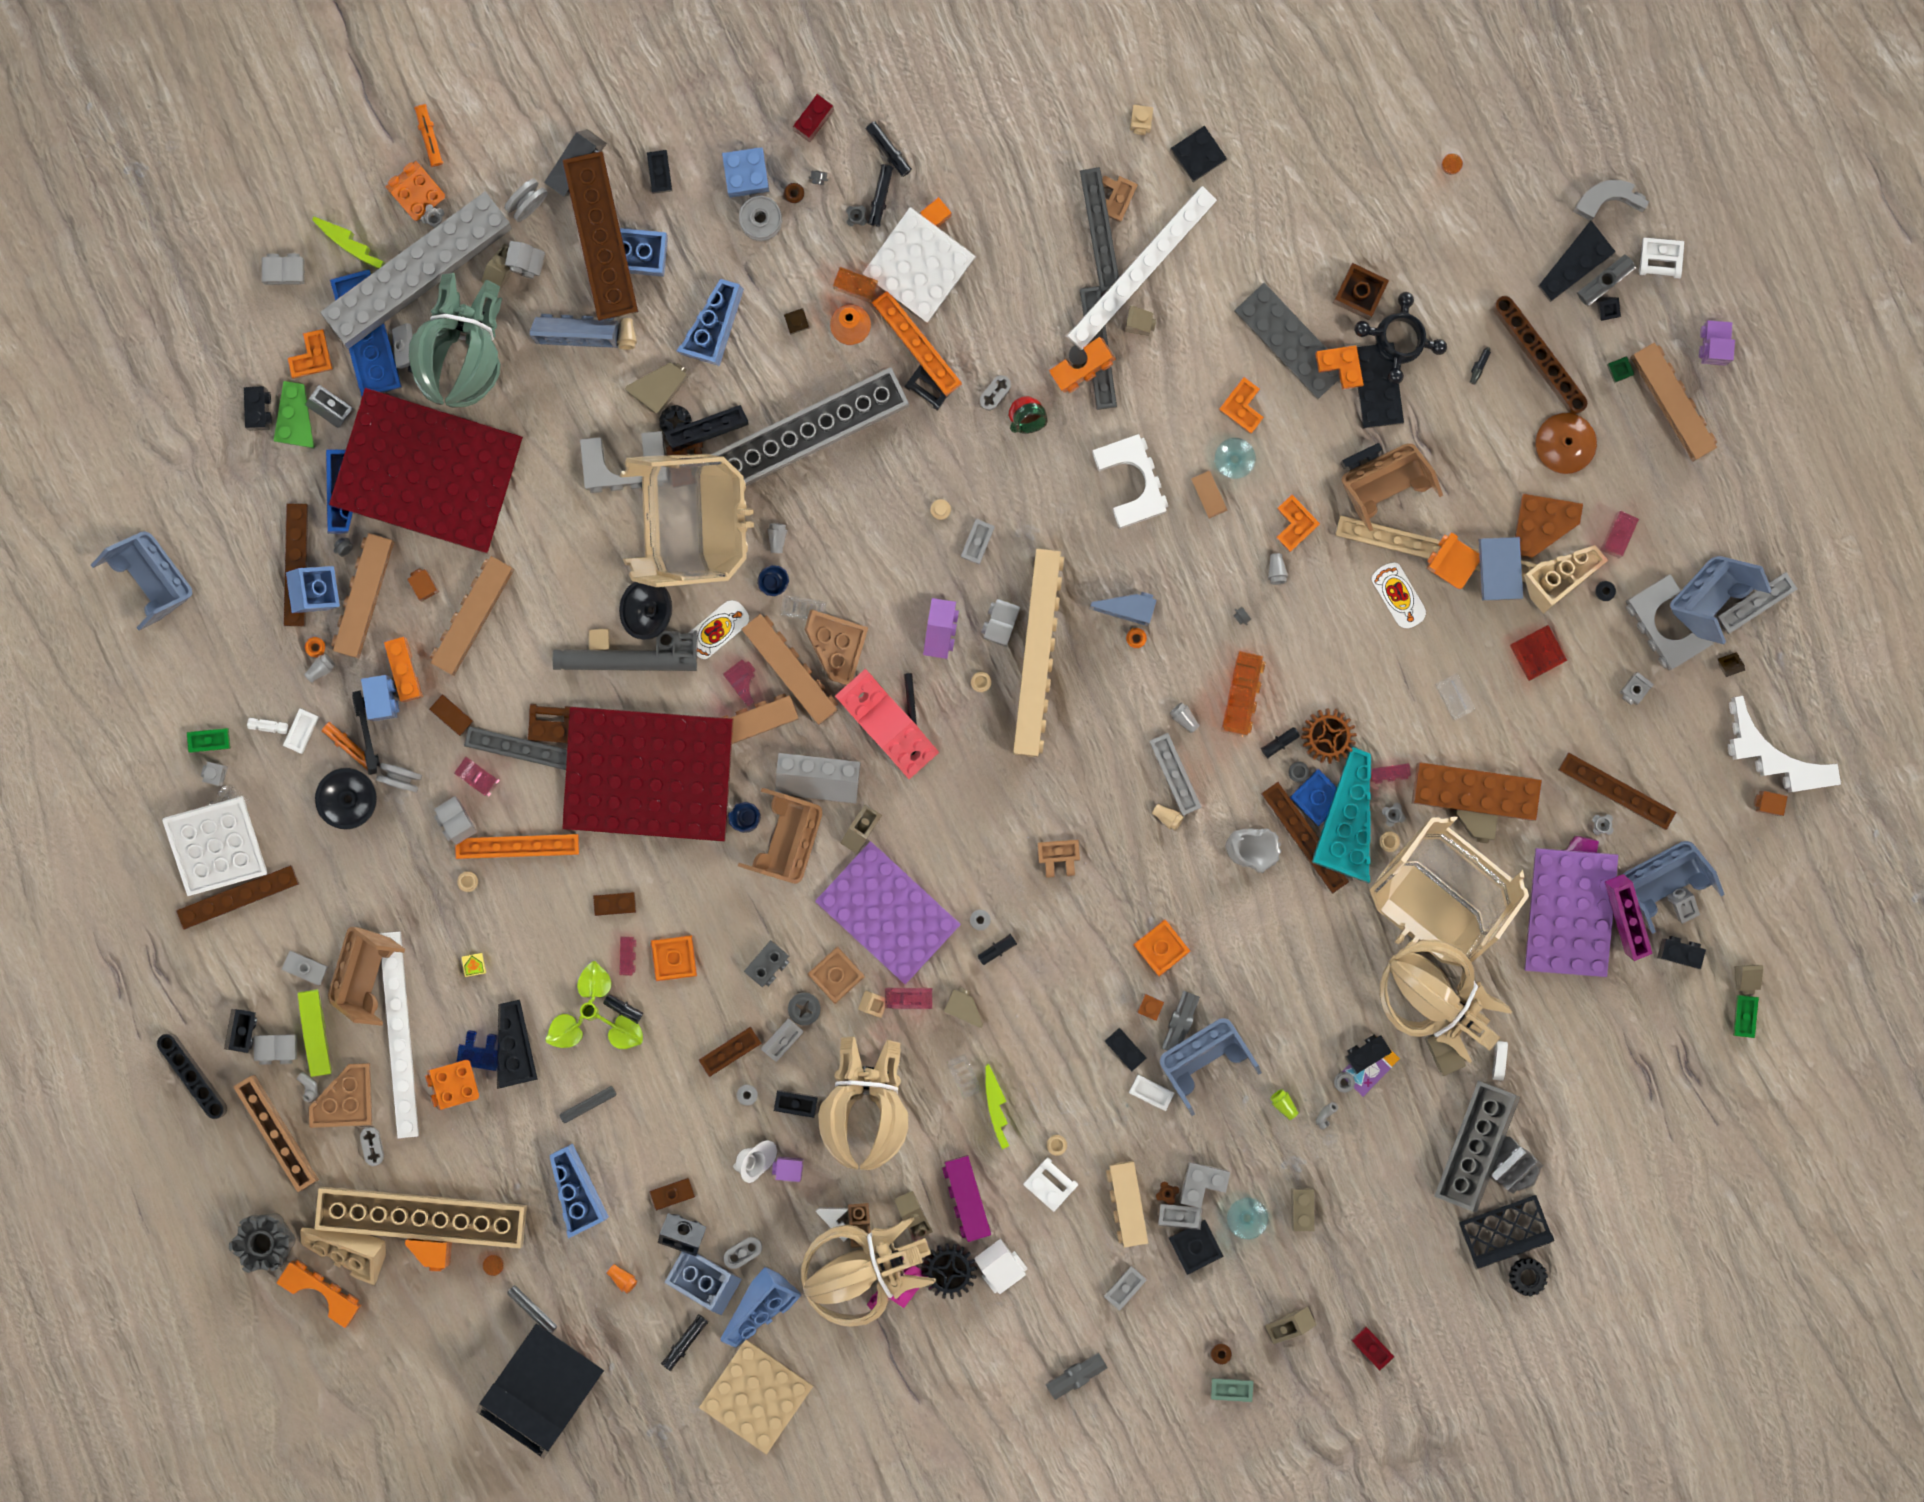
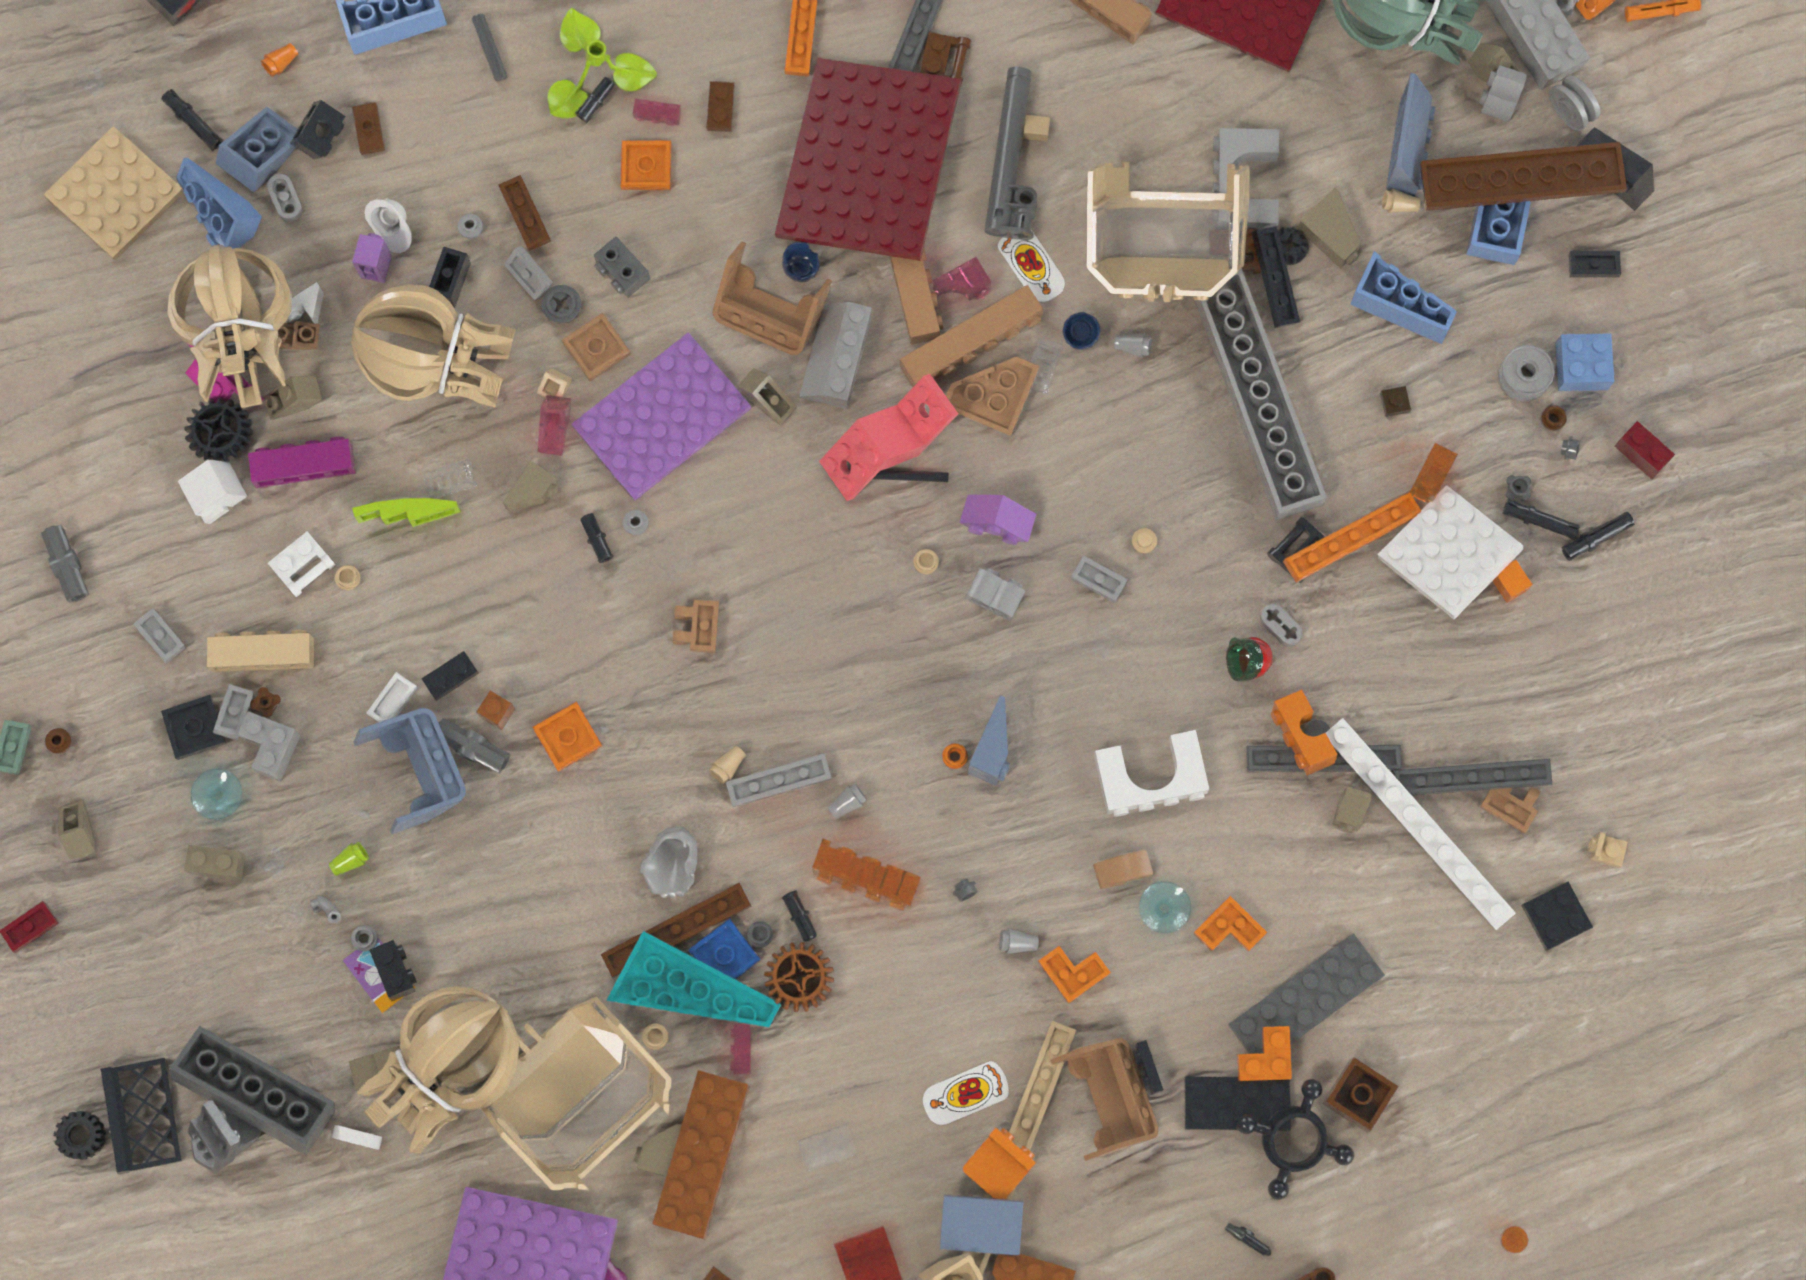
camera: 100 degrees right, 10 degrees down
black dish [619,582,672,640] -> none
orange cone [830,304,871,345] -> none
tan brick [1013,549,1064,757] -> none
light grey plate [1382,803,1406,827] -> none

